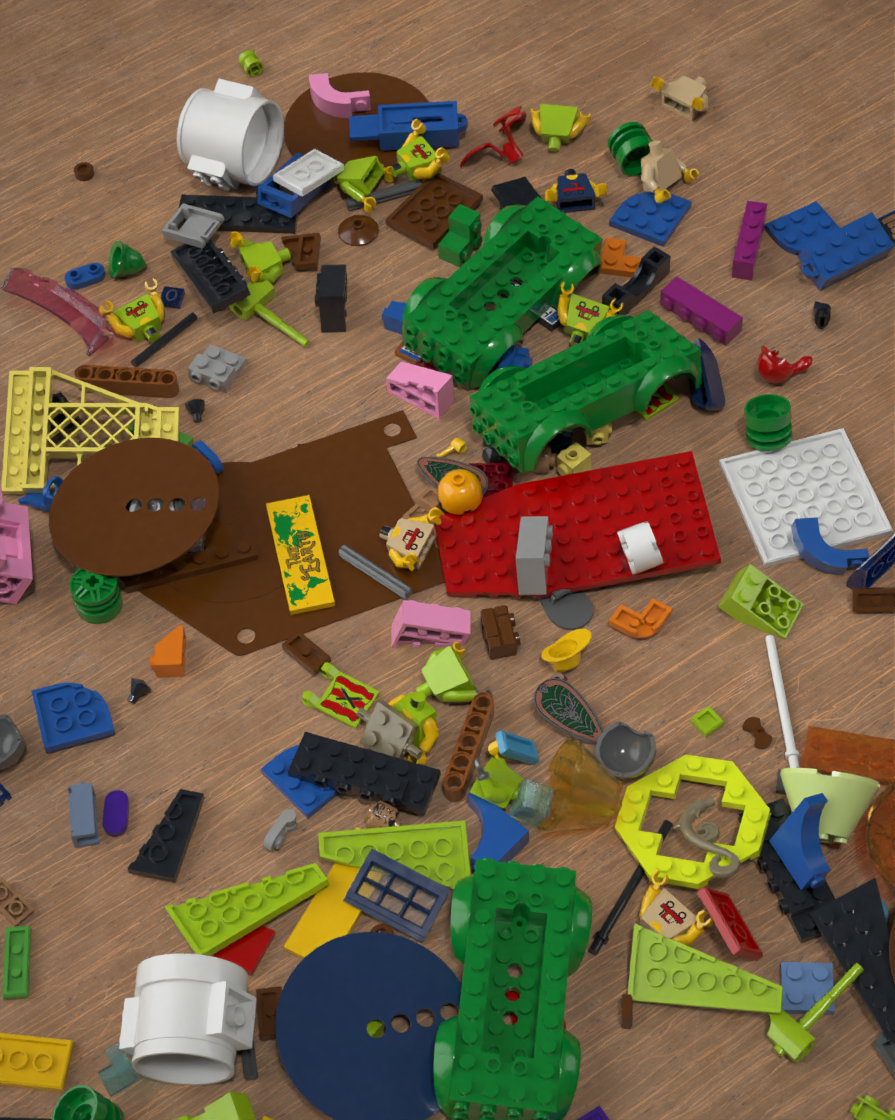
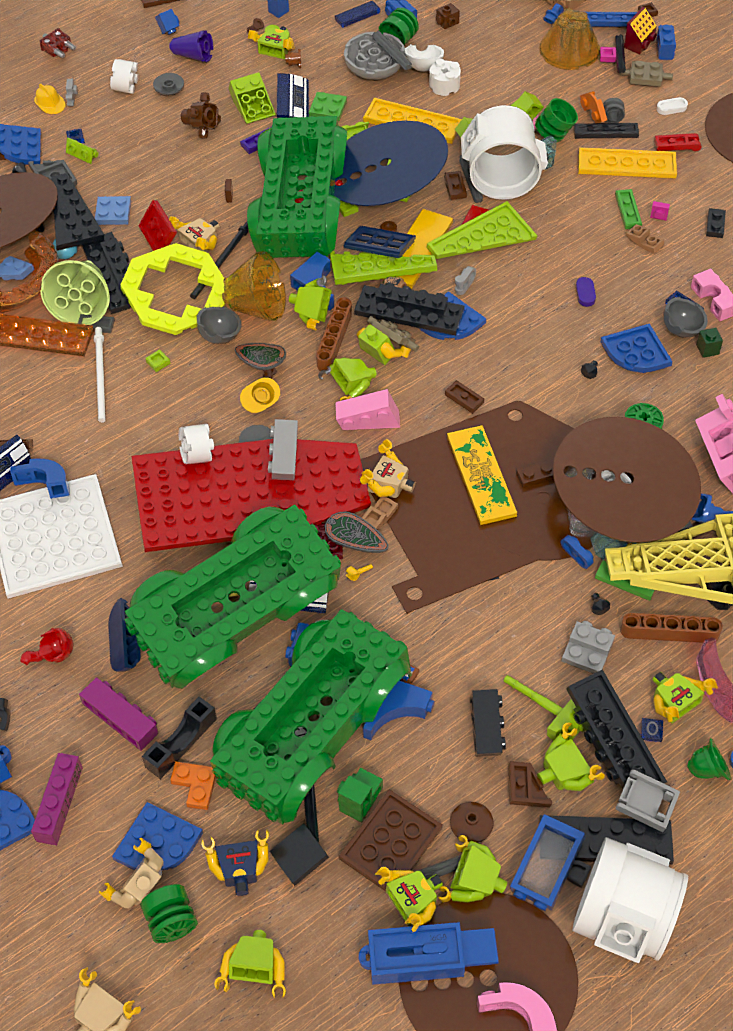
camera: 175 degrees right, 0 degrees up
sand blue window [67,782,99,848] -> none
black wing [127,789,205,883] -> none
black bar [131,312,197,367] -> none
orange slope [150,625,186,678] -> none
white tile [273,149,344,197] -> none
flag [302,662,379,729] -> none
dark grey axle [338,545,412,599] -> none
bright pink wedge [386,362,454,419] -> none
light orange cylinder [438,469,483,515] -> none
red plant [460,106,527,169] -> none
reddish brown brick [480,605,521,660] -> none
dark azure tile [495,730,539,765] -> none
clear light blue piece [509,779,554,826] -> none
torso [557,281,624,346] -> none
orange plate [609,598,672,639] -> none
lime wing [628,923,784,1014] -> none
dark tan plant [673,796,740,878] -> none
lime slope [718,564,804,640] -> none
reddish brown piece [742,717,773,749] -> none
green wheel [744,394,793,451] -> none
lime piece [767,963,864,1064] -> none
blue arch [769,793,831,890] -> none

